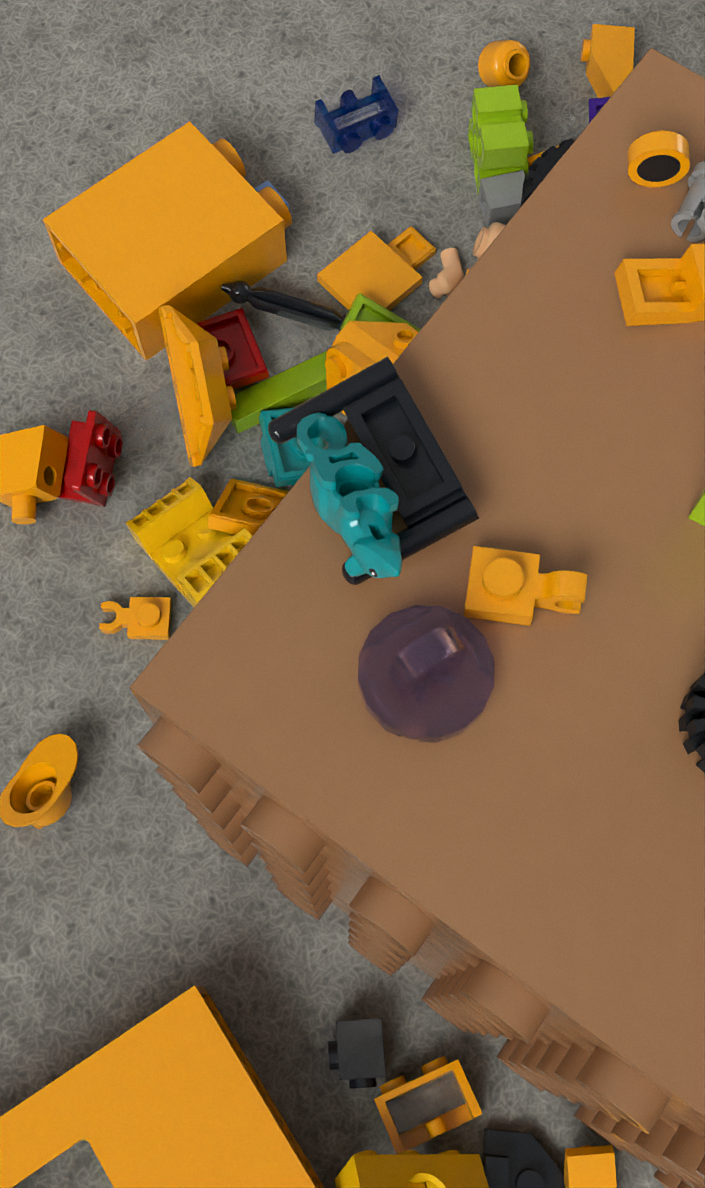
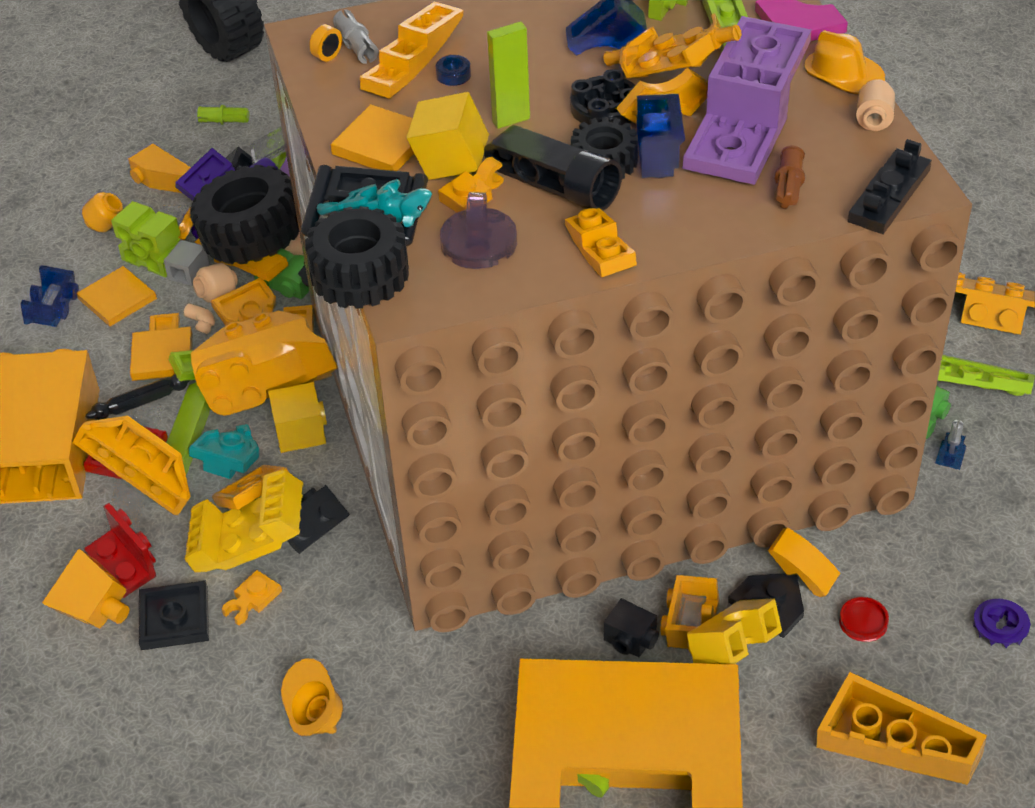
camera: 50 degrees left, 25 degrees down
none -> light orange tile [76,266,157,326]
none -> black plate [139,580,209,650]
none -> black tyre [305,206,409,309]
none -> light orange tile [330,104,414,171]
none -> yellow head [406,92,489,180]
none -> black beam [484,125,622,211]
none -> light orange slope [565,208,637,278]

